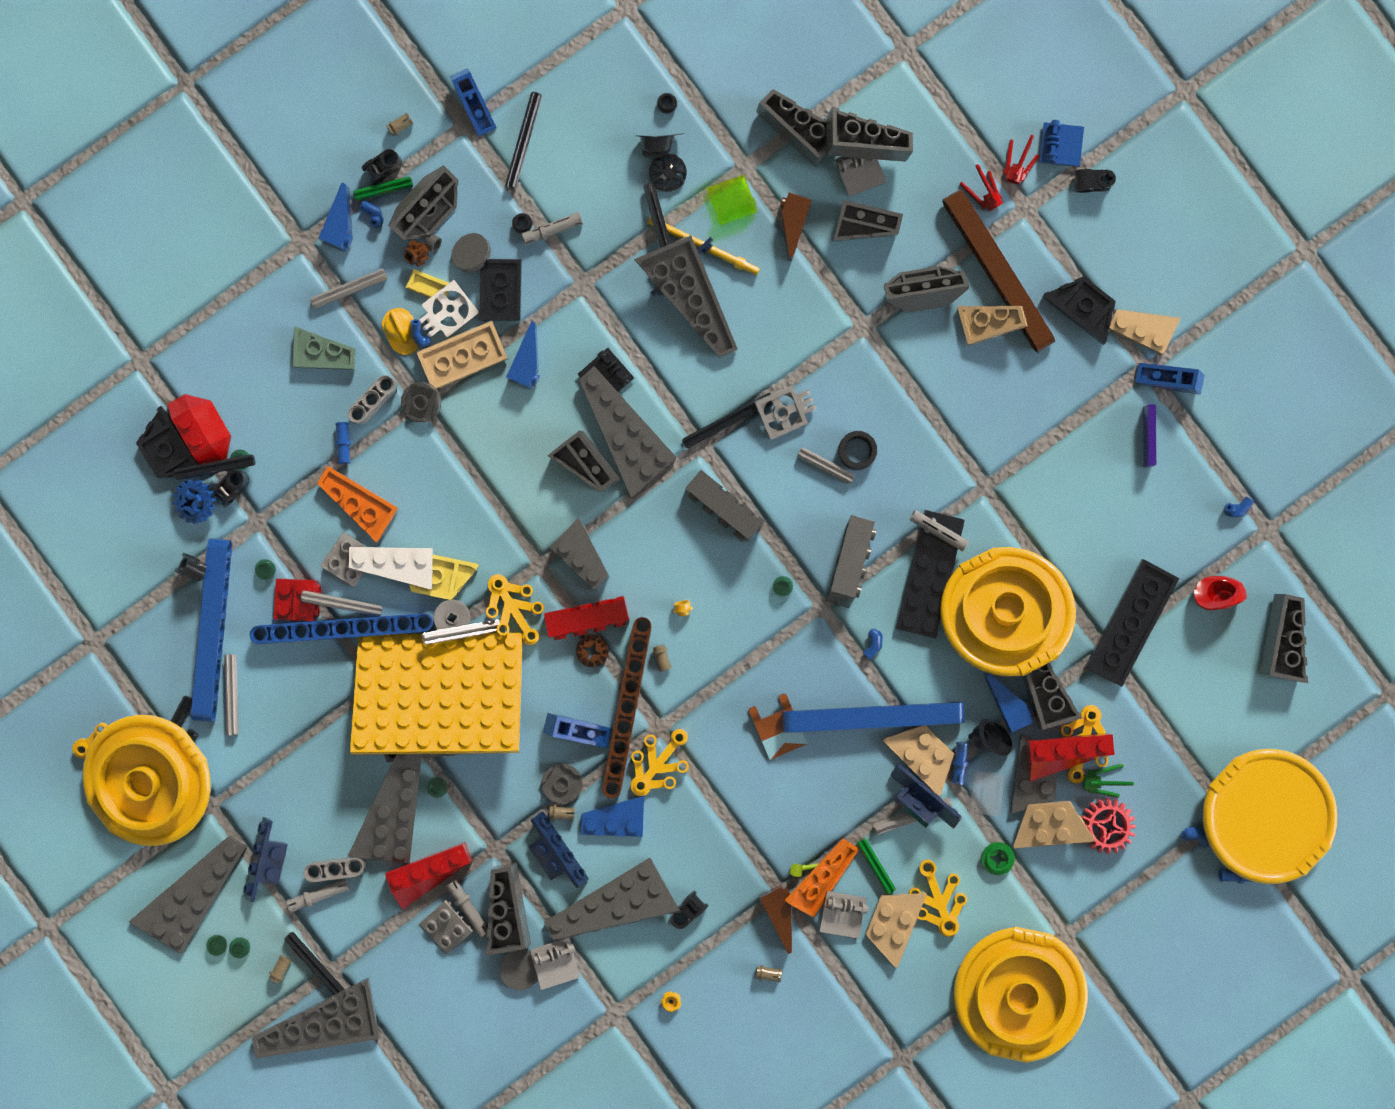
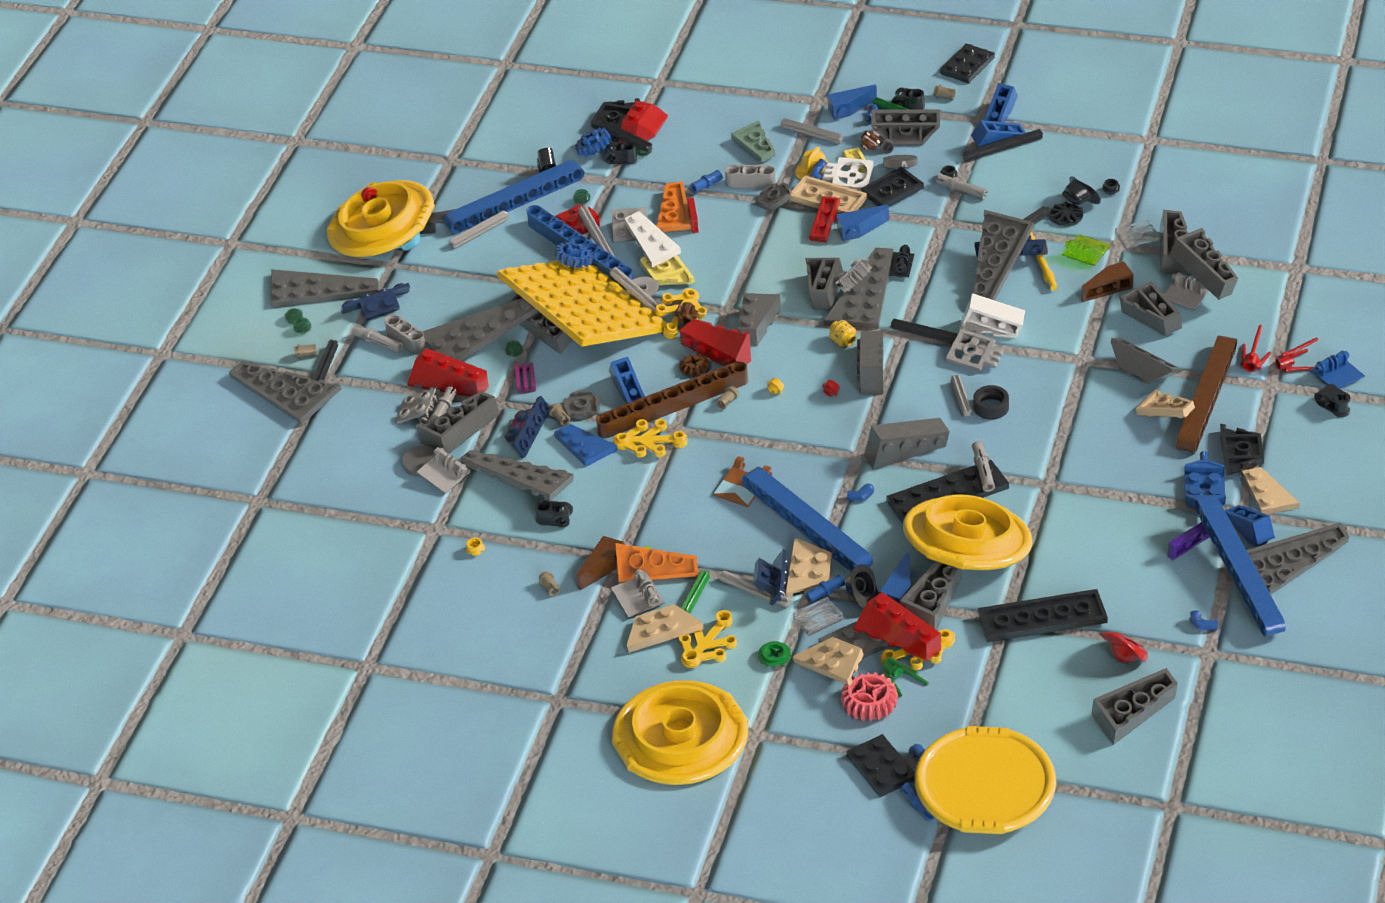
camera: 55 degrees right, 45 degrees down
clear green plate [773,576,793,596] -> none
none -> red plate [361,187,378,203]
none -> magenta tile [515,362,536,393]
none -> blue gear [554,242,594,268]
none -> reddish brown gear [675,302,699,325]
none -> red tile [687,197,699,233]
none -> red tile [809,196,840,243]
none -> red plate [822,380,840,397]
none -> yellow head [829,320,857,347]
none -> light grey hinge [835,258,872,292]
none -> black plate [846,734,915,797]
none -> black plate [940,43,995,83]
none -> white wedge [959,294,1025,338]
none -> blue slope [971,120,1026,147]
none -> clear plate [1115,220,1159,249]
none -> blue plate [1184,451,1226,508]
none -> blue beam [1194,494,1286,637]
none -> dark grey wing [1246,523,1349,595]

